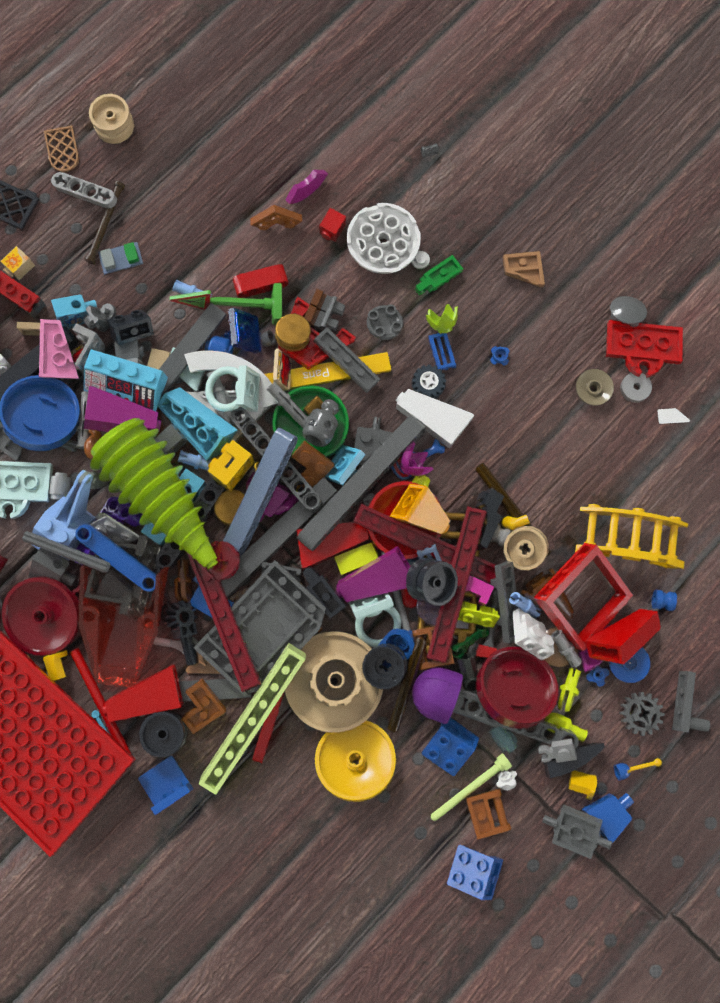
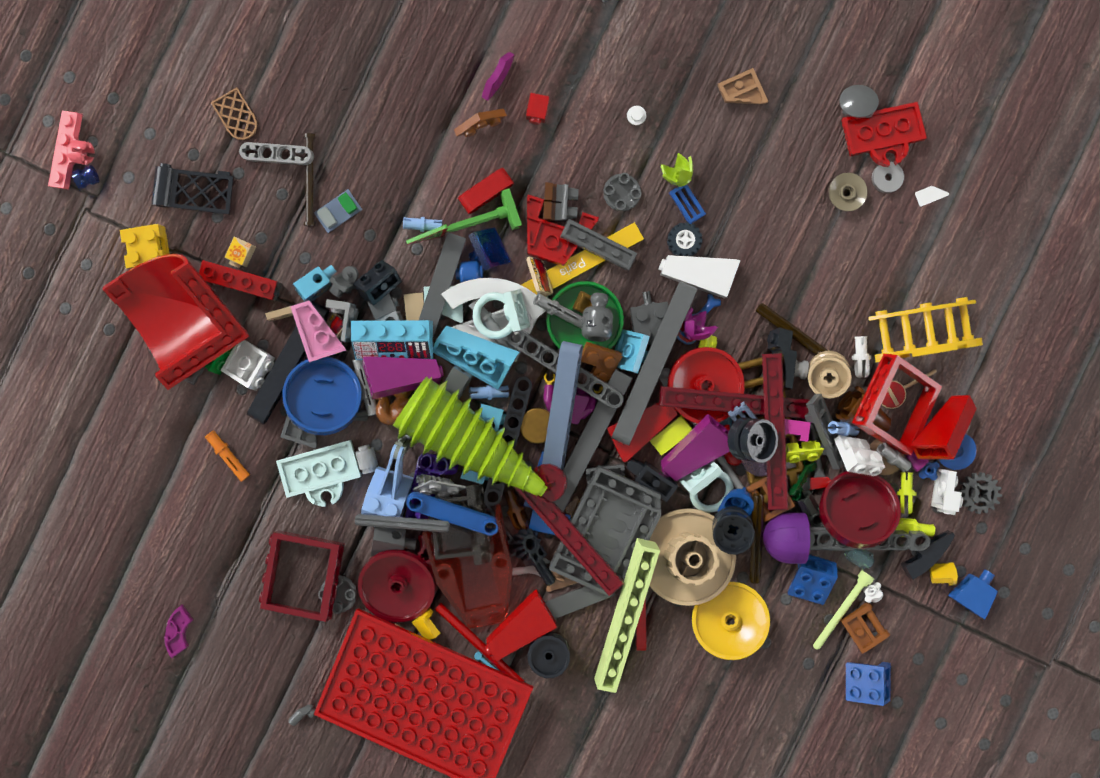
camera: 15 degrees left, 10 degrees up
tan wheel [89,94,134,144] -> none
blue bracket [138,756,193,815] -> none
dark orange plate [181,678,226,734] -> none
yellow piece [208,440,255,492] -> none
dark grey hinge [260,330,276,347] -> none
pearl gold head [275,314,311,351] -> none
white brick [347,203,421,274] -> none
light orange slope [390,484,450,534] -> none
green hinge [415,255,463,296] -> none
blue plate [490,346,509,366] -> none
yellow arm [501,515,530,530] -> none
light grey plate [539,739,577,763] -> none
dark grey plate [542,804,612,859] -> none
hinge [614,758,662,781] -> none
blue wheel [652,589,677,611] -> none
dark grey piece [672,671,710,733] -> none
none -> white arm [852,336,871,378]
none -> red piece [881,370,937,409]
none -> white plate [931,469,963,515]

